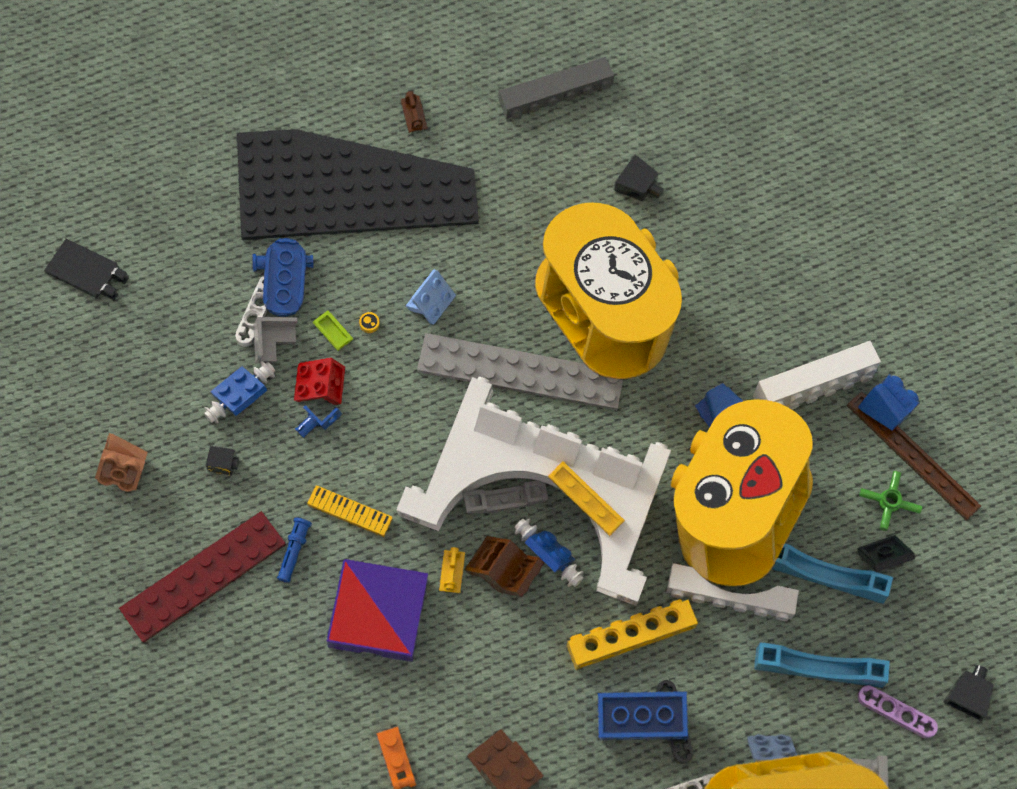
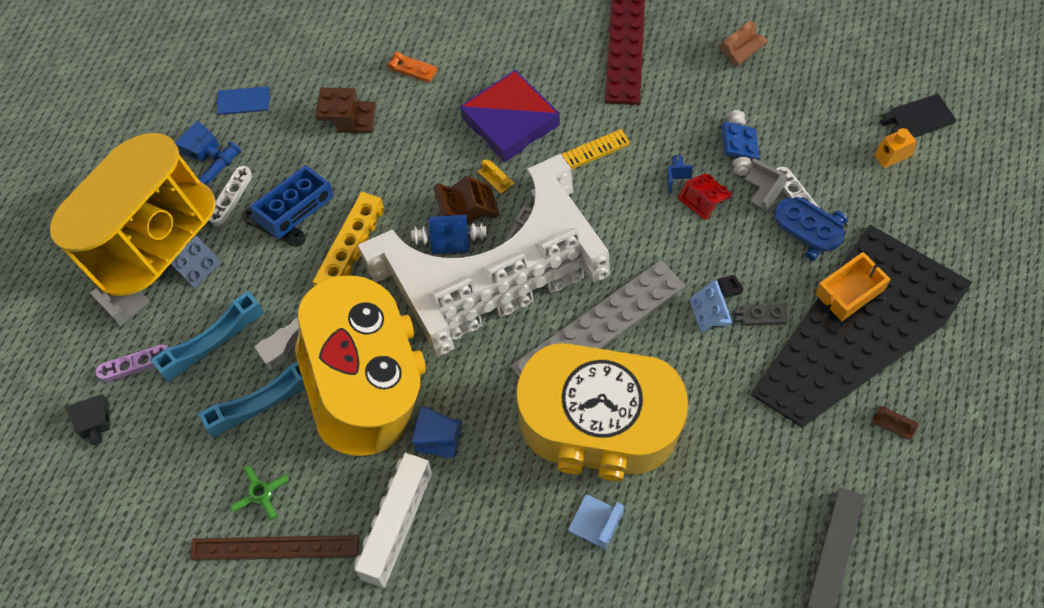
camera: 140 degrees right, 5 degrees down
black brick [206,446,239,475] -> none
blue pin [277,518,312,583] -> none
lime tile [312,311,353,351] -> none
yellow tile [359,312,380,333] -> none
yellow tile [548,461,625,536] -> none
black torso [614,155,664,202] -> none
black tile [857,535,915,573] -> none
blue piece [858,374,920,430] -> none
none -> light blue bracket [569,495,625,550]
none -> black plate [717,275,744,298]
none -> dark grey hinge [733,304,787,326]
none -> light orange piece [815,252,891,321]
none -> light orange torso [874,128,916,168]

